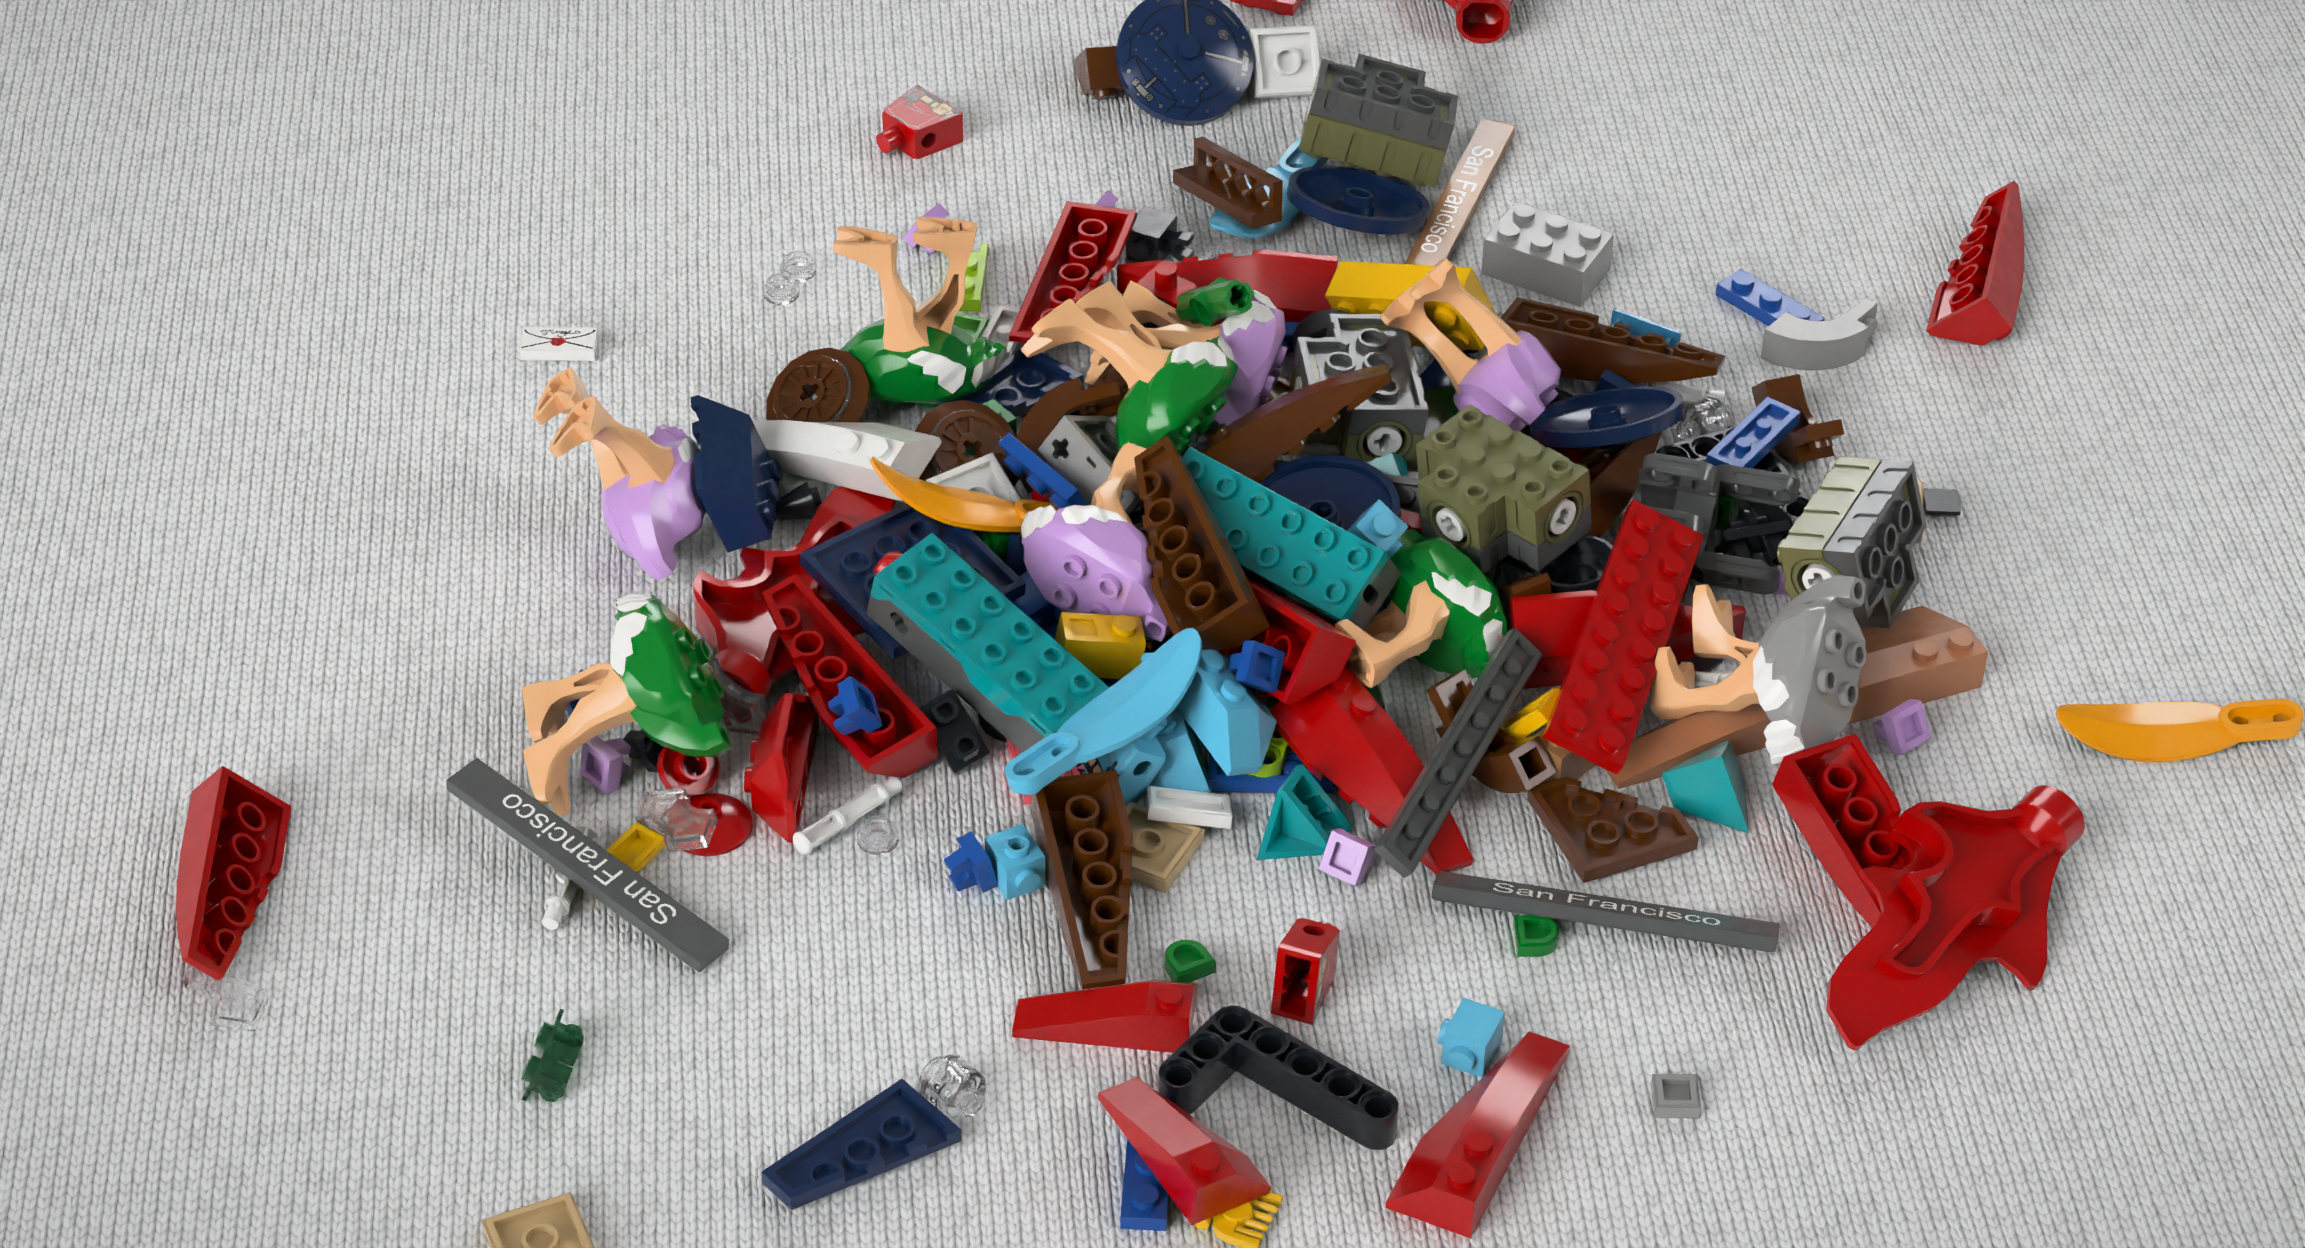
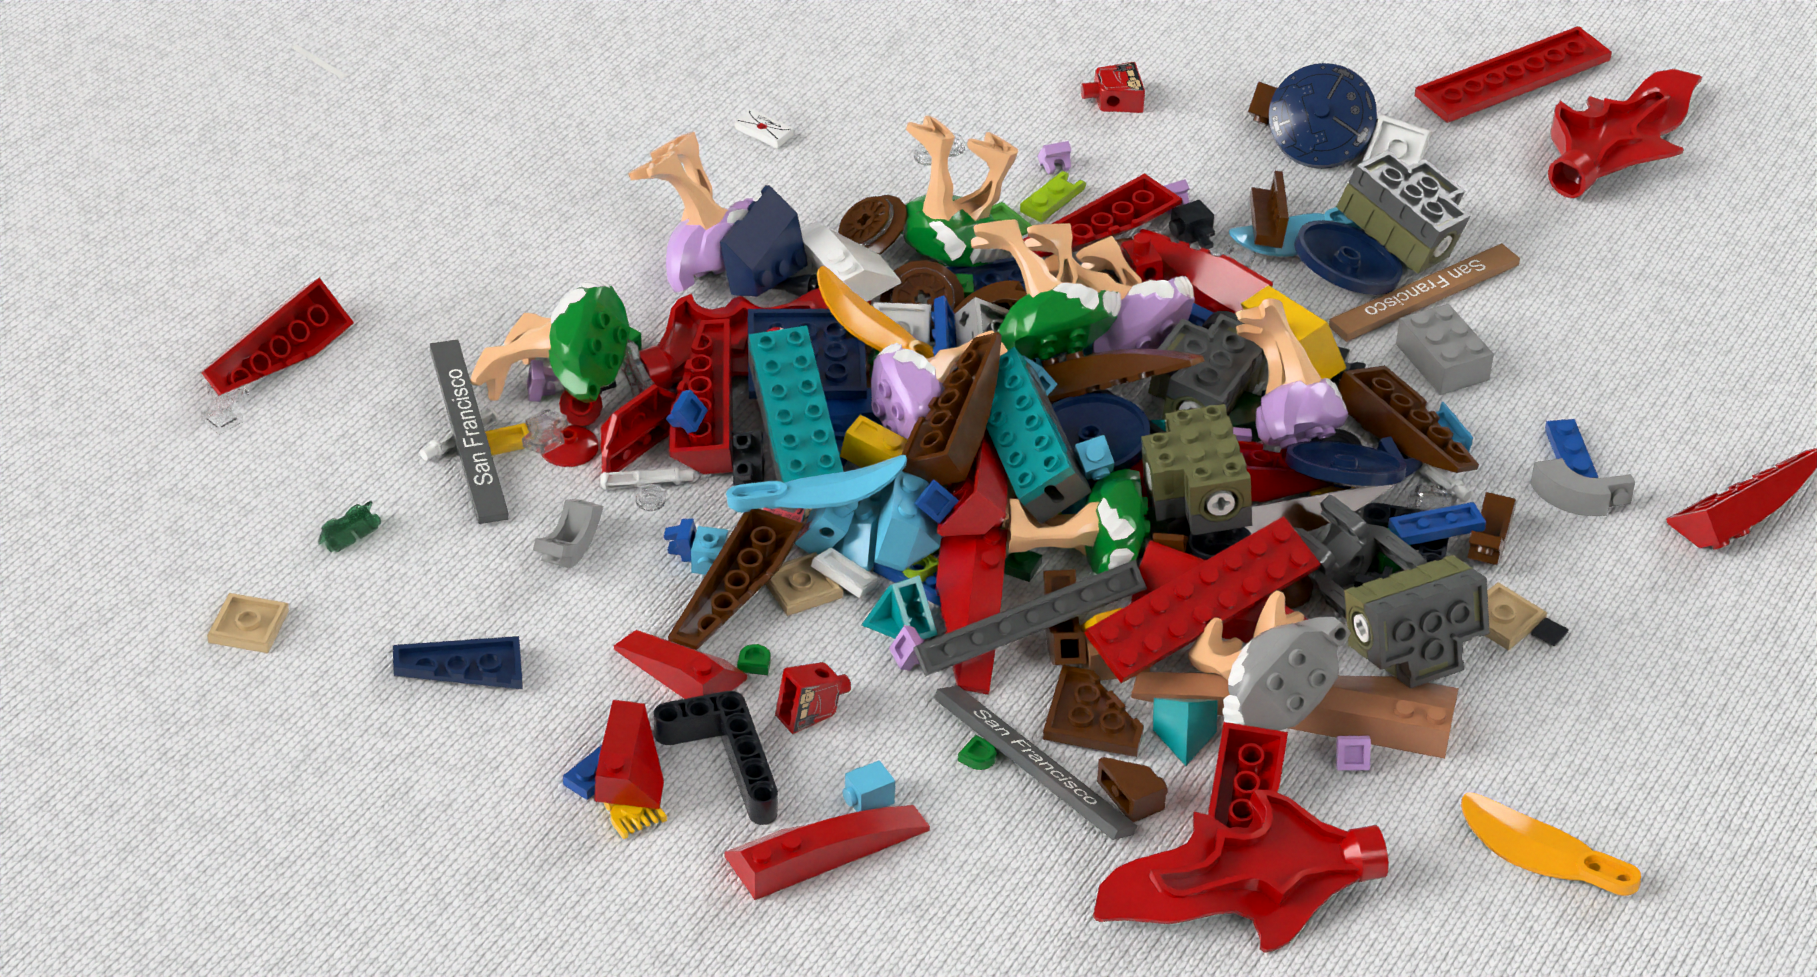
camera: 35 degrees right, 0 degrees up
clear head [919,1054,987,1122] -> none
green piece [1175,277,1255,327] -> none
light grey tile [1651,1074,1701,1119] -> none
none -> light grey arch [533,498,604,568]
none -> reddish brown slope [1097,757,1168,822]

